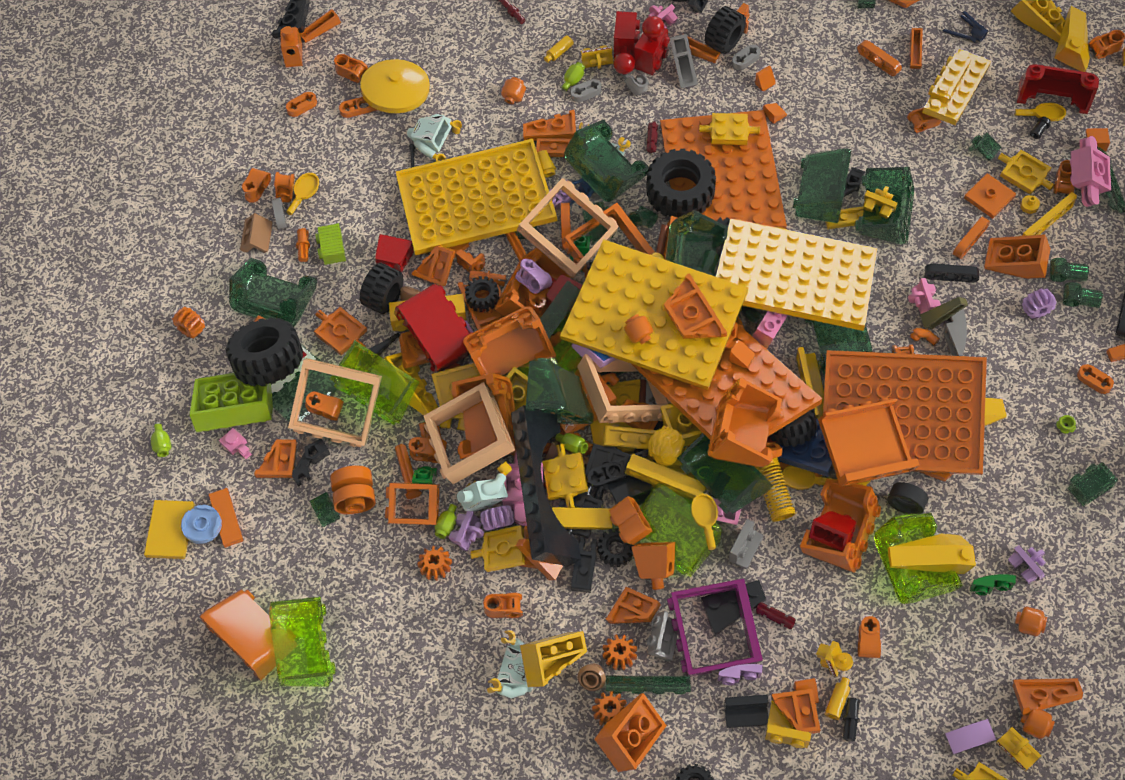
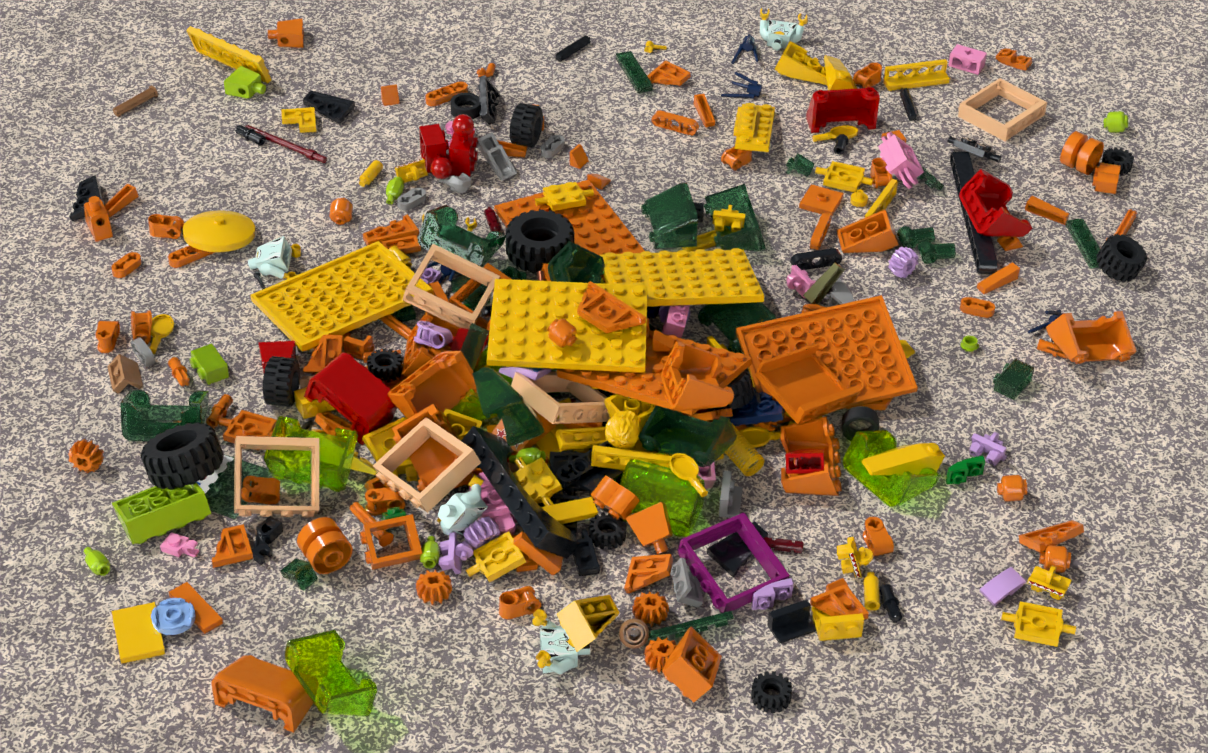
camera: 25 degrees left, 20 degrees down
none -> orange pin [206,394,233,428]

